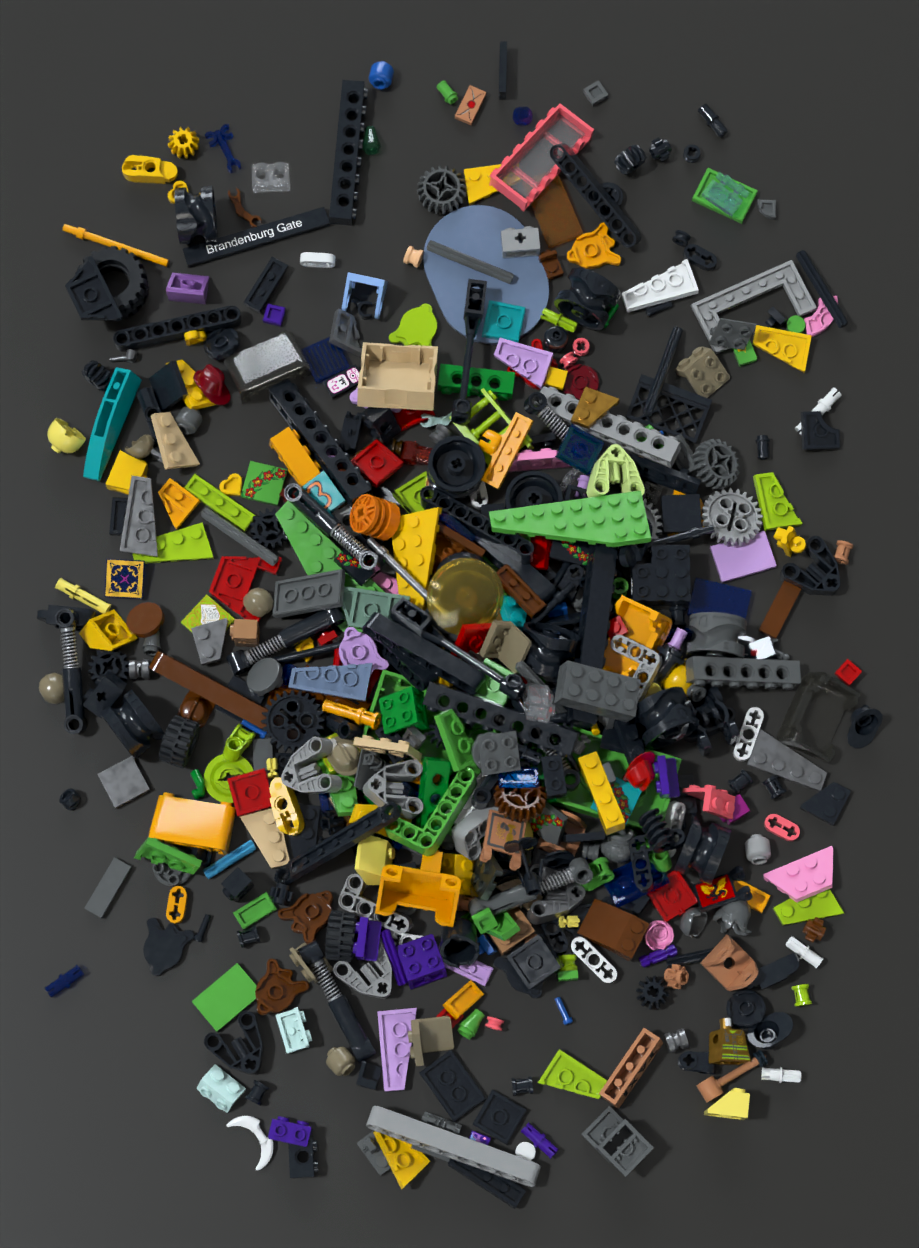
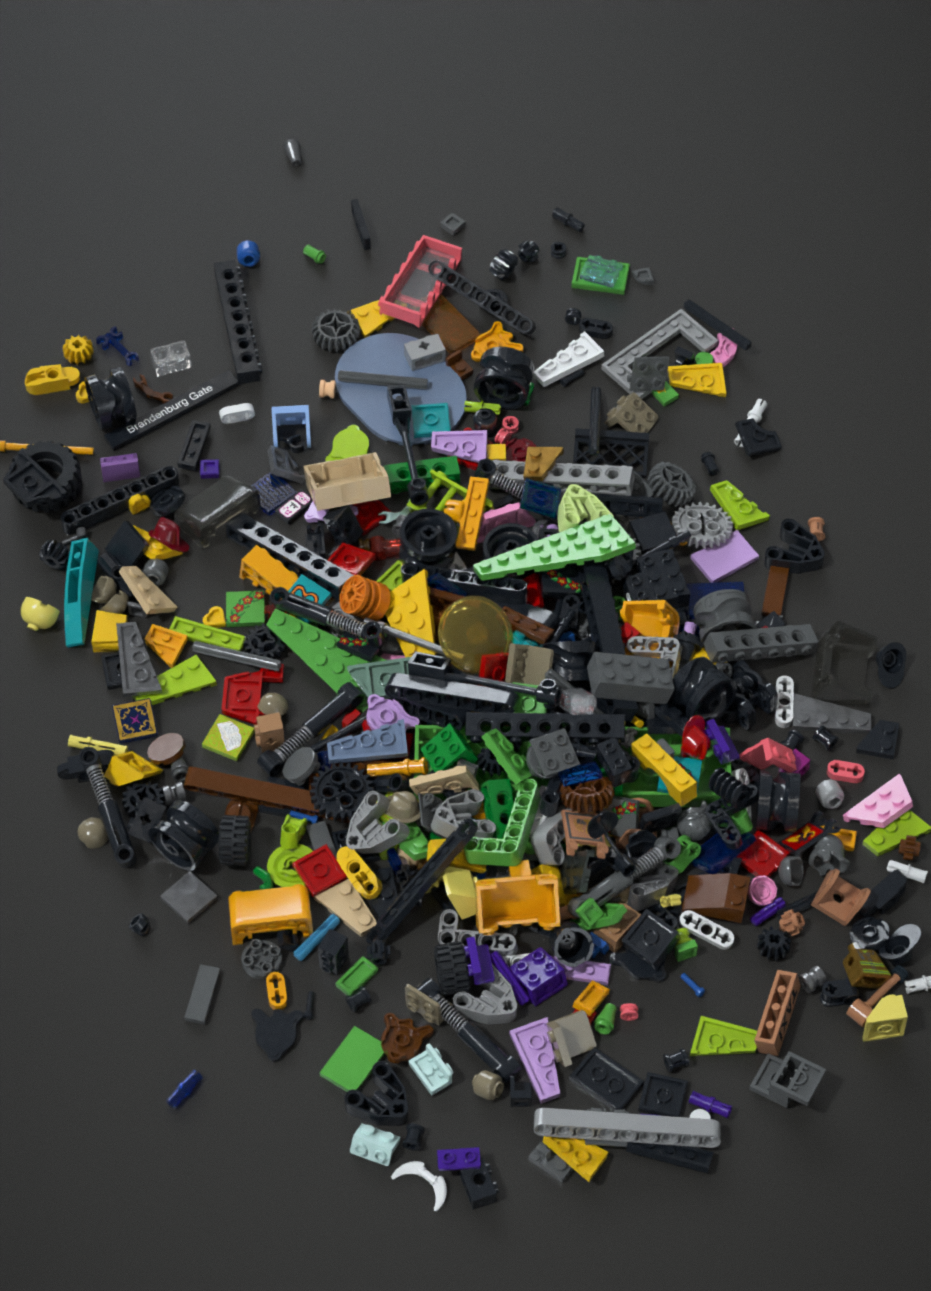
camera: 15 degrees left, 20 degrees down
bright green wing [134,837,202,874] -> none
flat silver wing [191,618,228,666] -> none
light yellow piece [266,758,279,778] -> none
dark grey tile [272,569,345,618] -> none
reddish brown tile [278,890,333,944] -> none
clear green cone [363,126,381,155] -> none
nougat tile [455,85,486,126] -> none
clear blue wheel [513,107,533,126] -> none
yellow hips [774,526,806,557] -> none
lime bush [791,984,812,1007] -> none
red plate [834,659,862,687] -> none
none -> dark tan hair [91,576,117,604]

